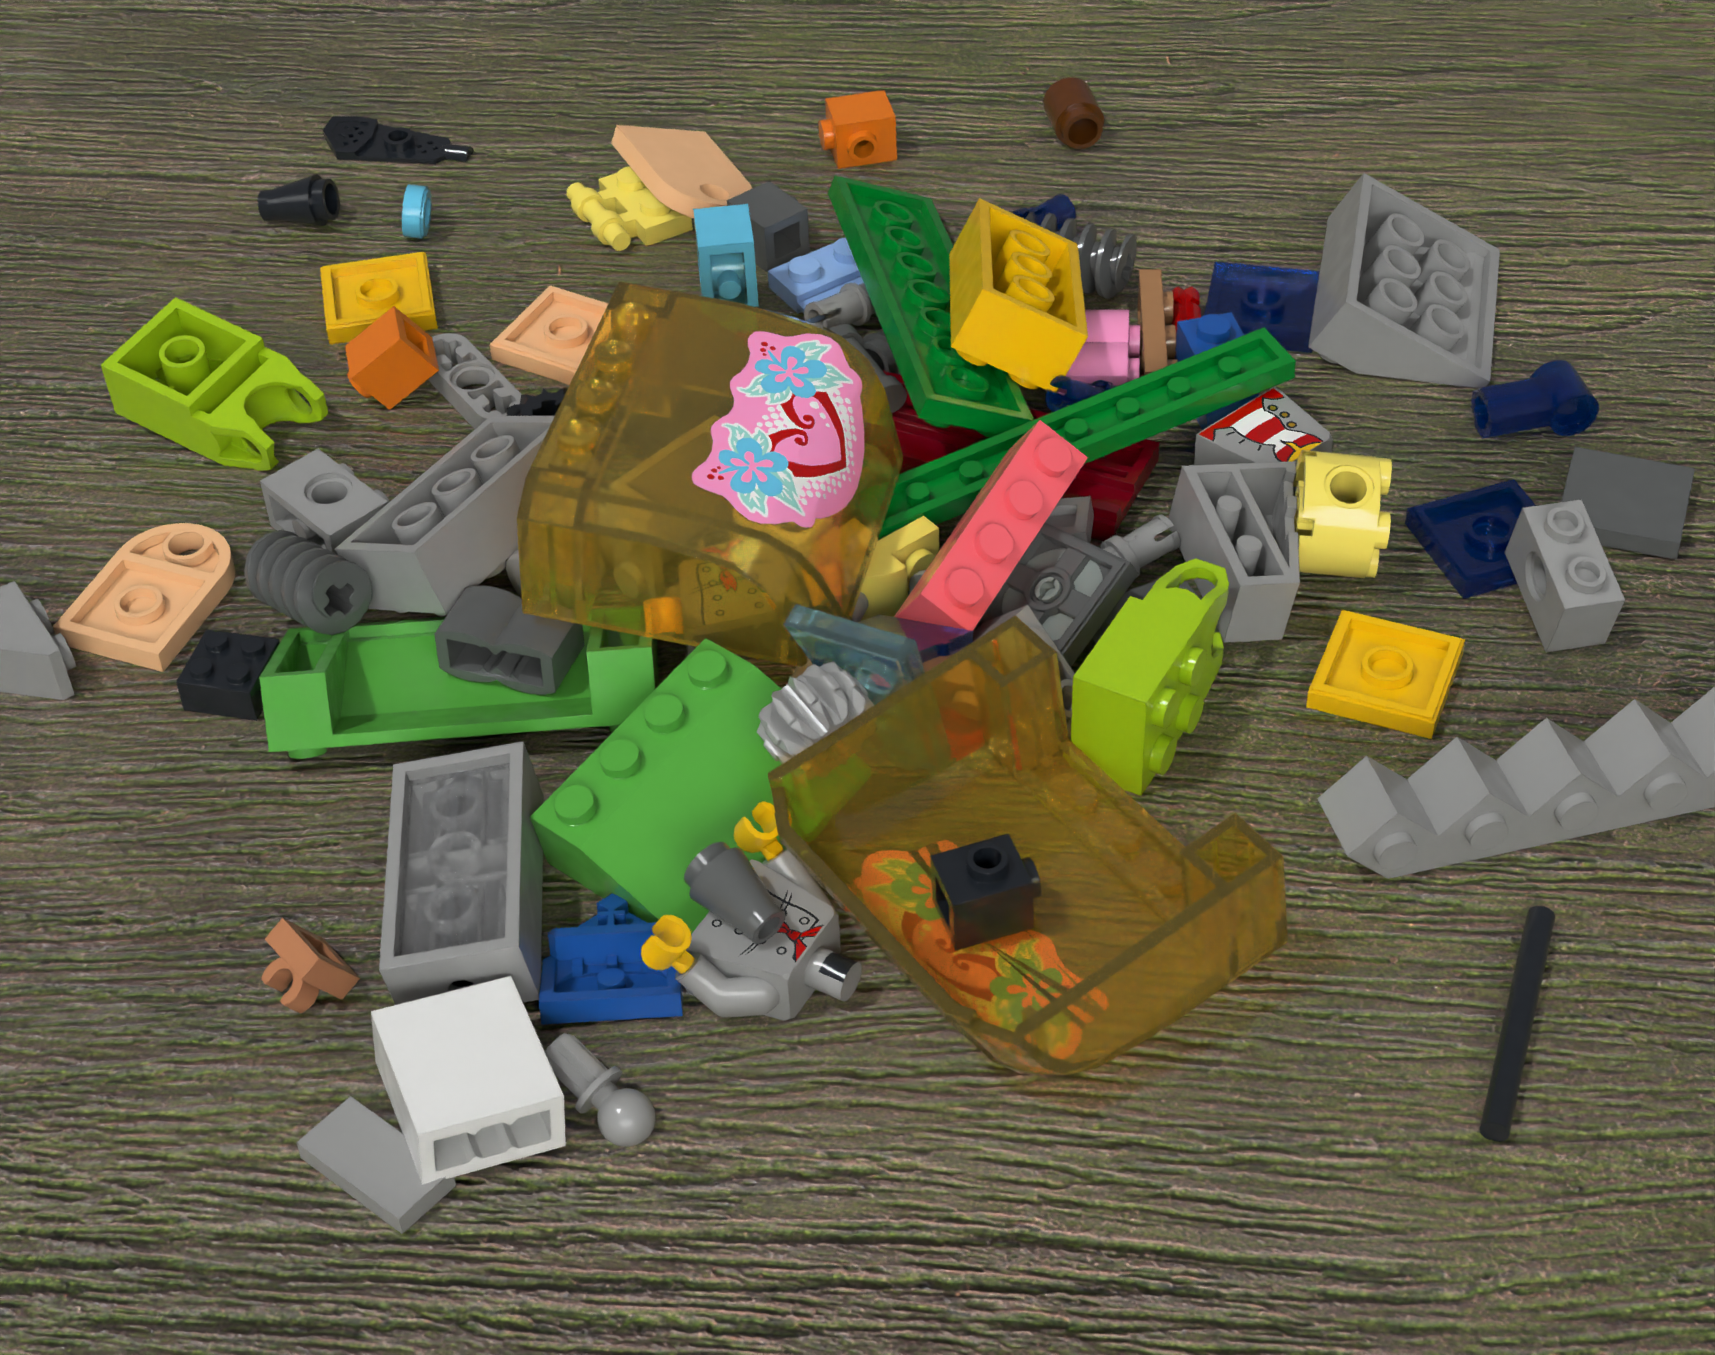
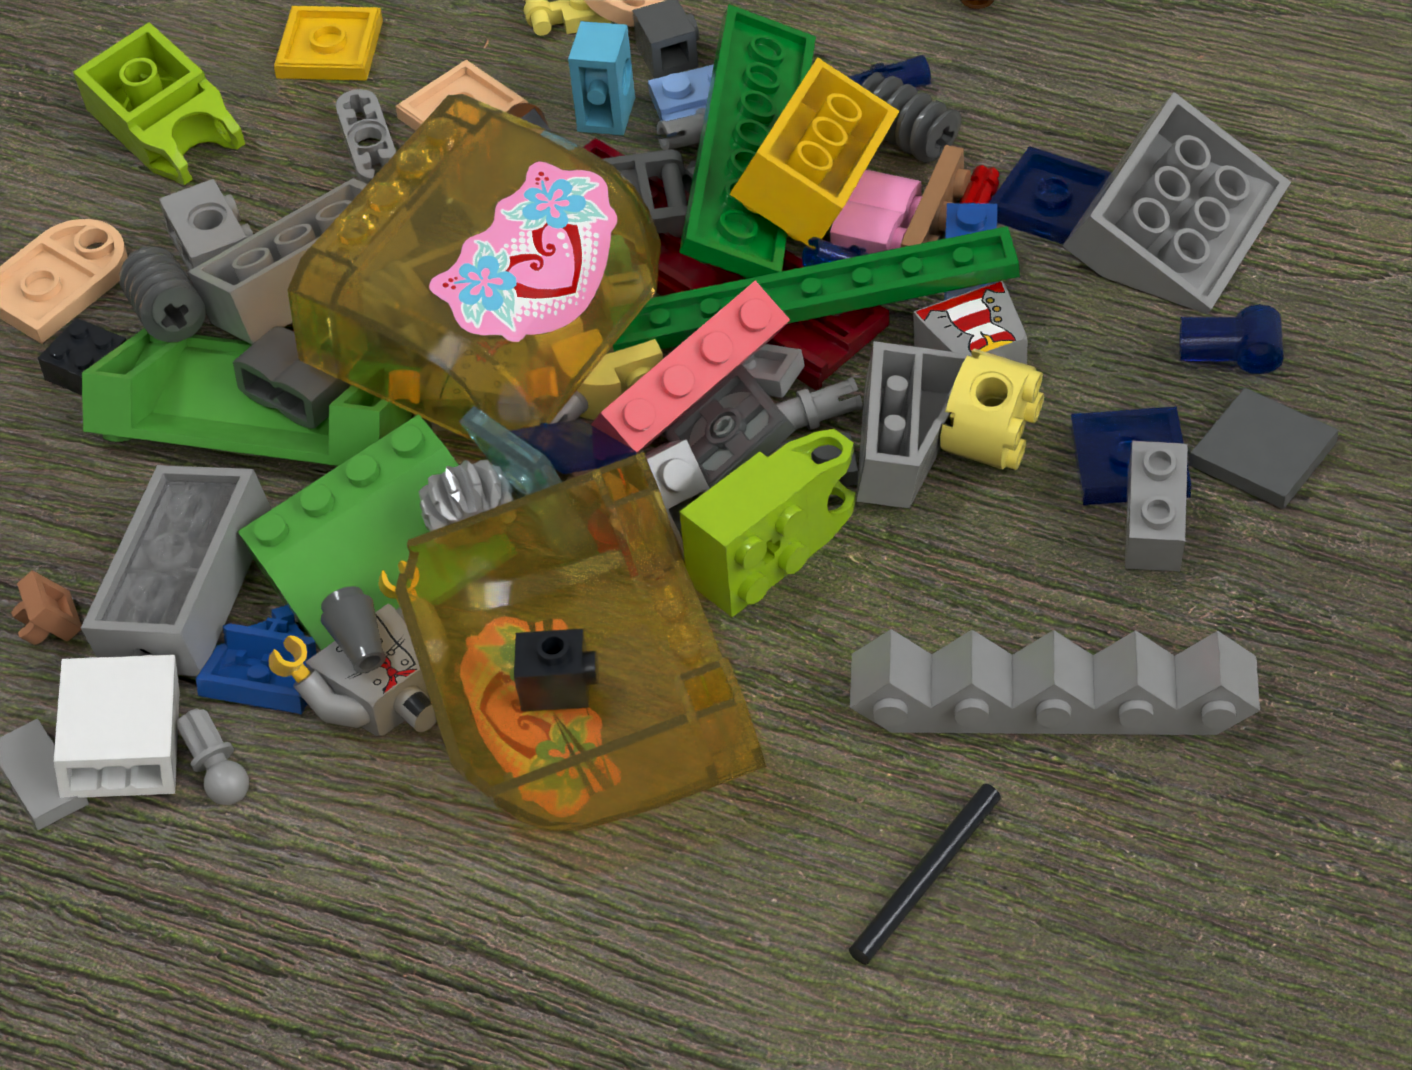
camera: 20 degrees right, 5 degrees up
orange brick [345,306,439,410] -> none
yellow tile [1306,610,1465,739] -> none

